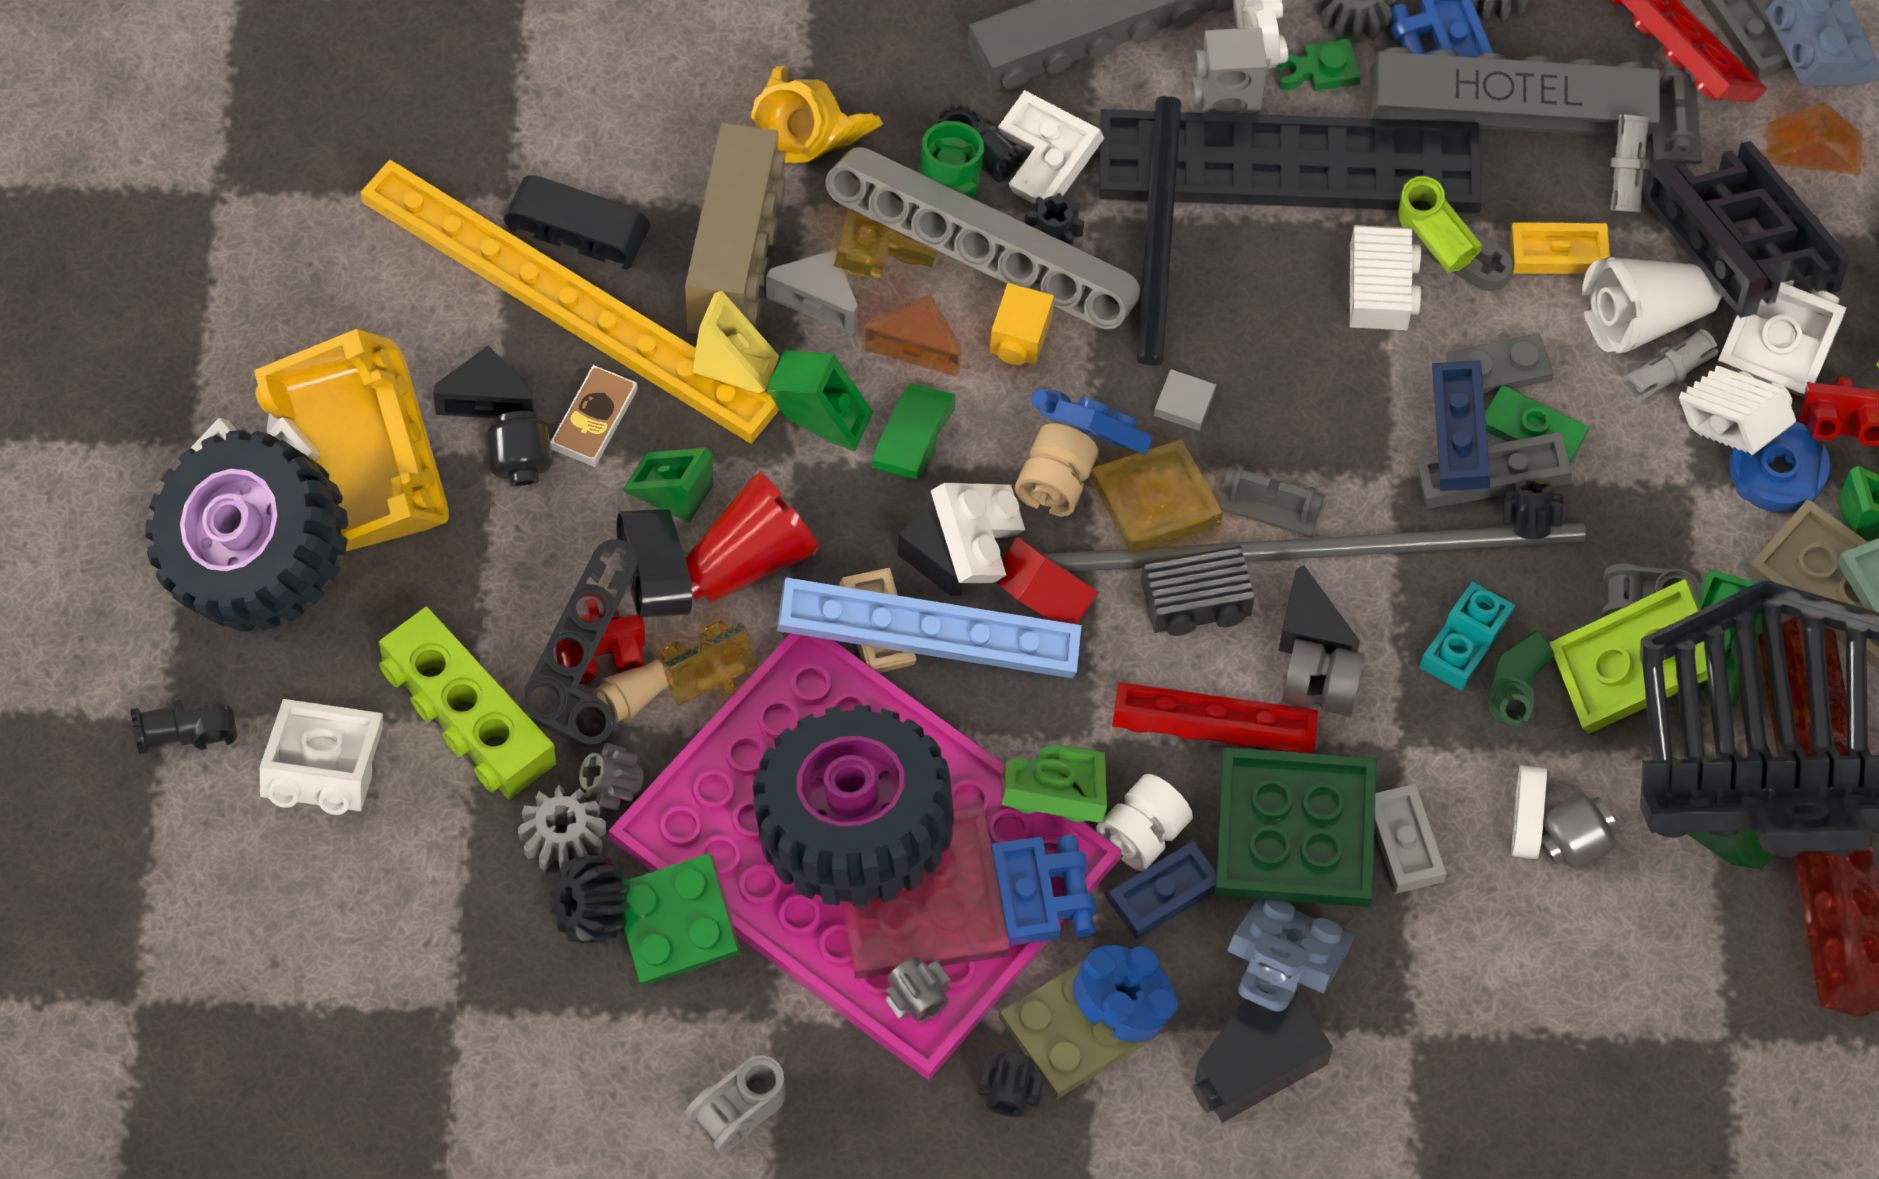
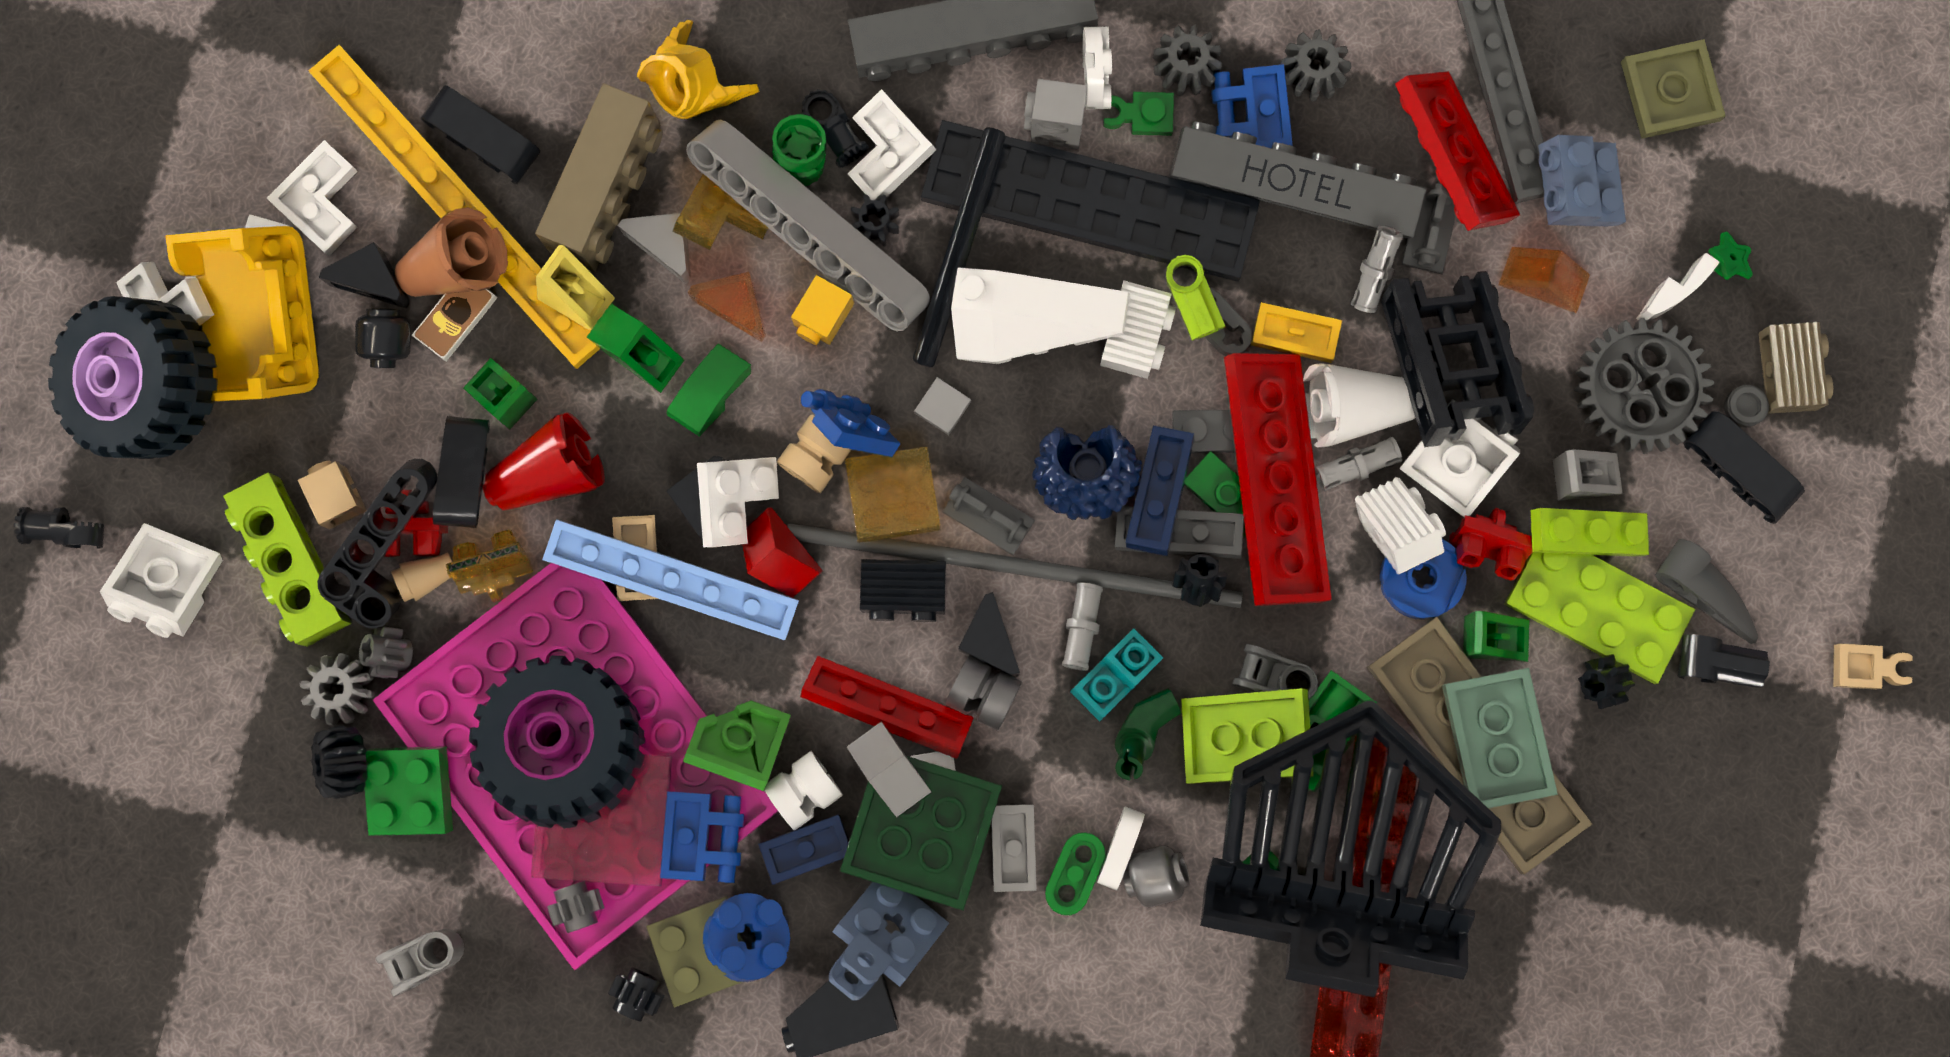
camera: 20 degrees right, 20 degrees up
none -> white plate [267,140,358,256]
none -> tan brick [298,461,367,530]
none -> nougat cone [395,207,508,297]
none -> light grey slope [847,722,932,817]
none -> white wedge [951,268,1130,364]
none -> dark blue hair [1032,425,1142,520]
none -> green plate [1045,833,1105,915]
none -> light grey pin [1062,582,1103,671]
none -> red plate [1224,353,1332,606]

